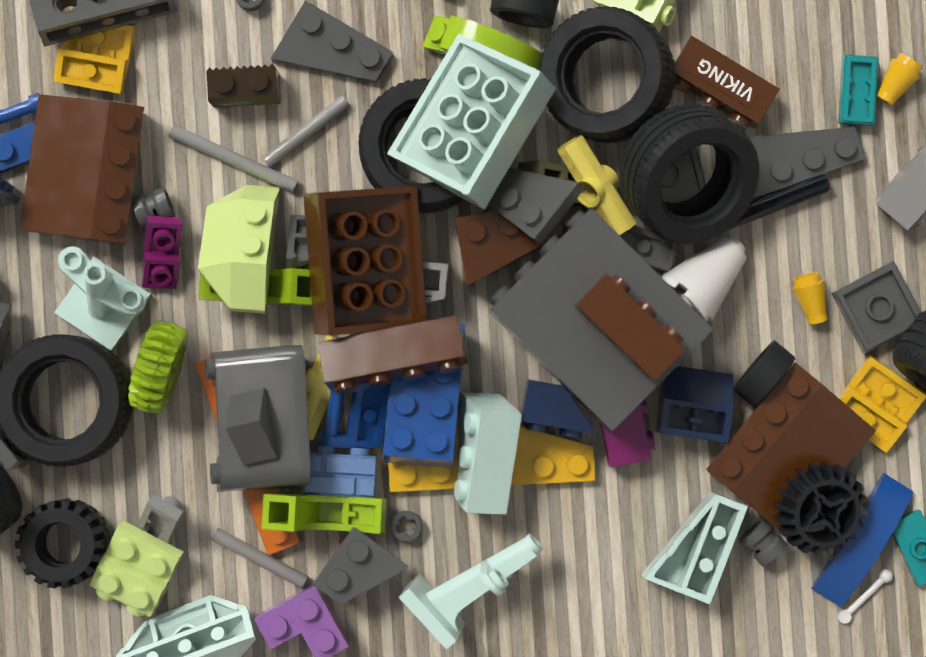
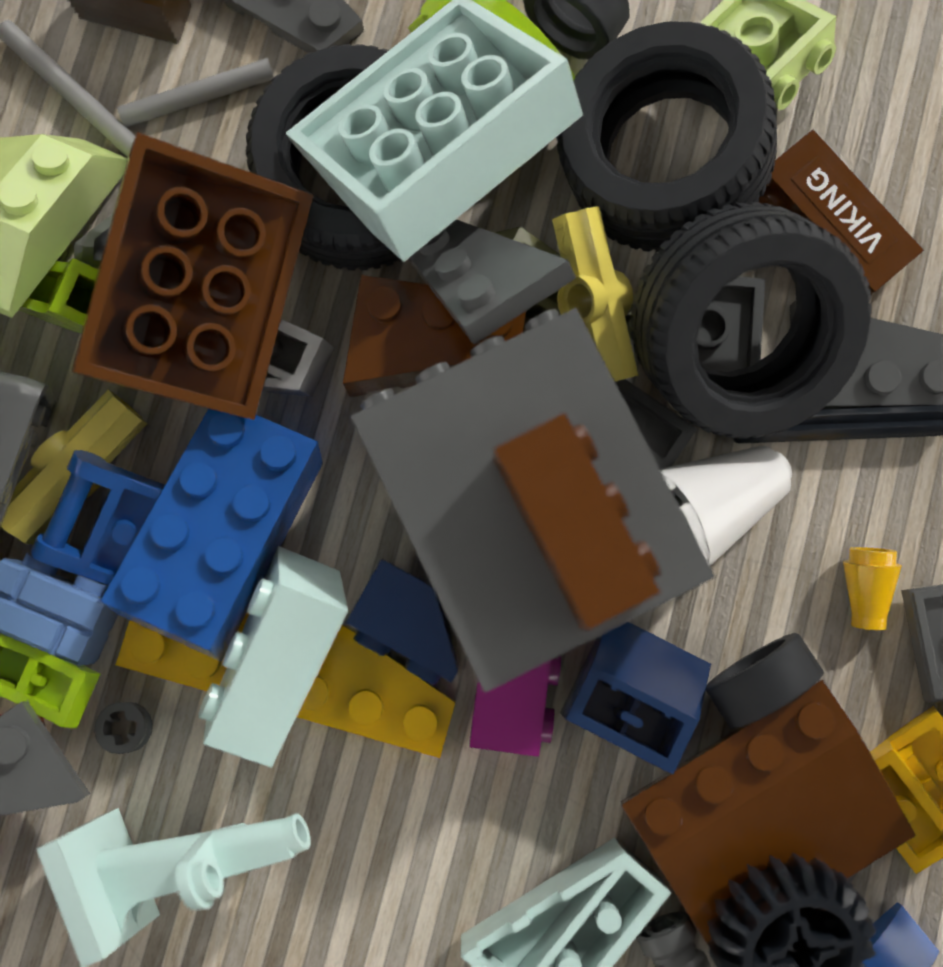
camera: 20 degrees right, 5 degrees down
reddish brown brick [318,315,468,393] -> none

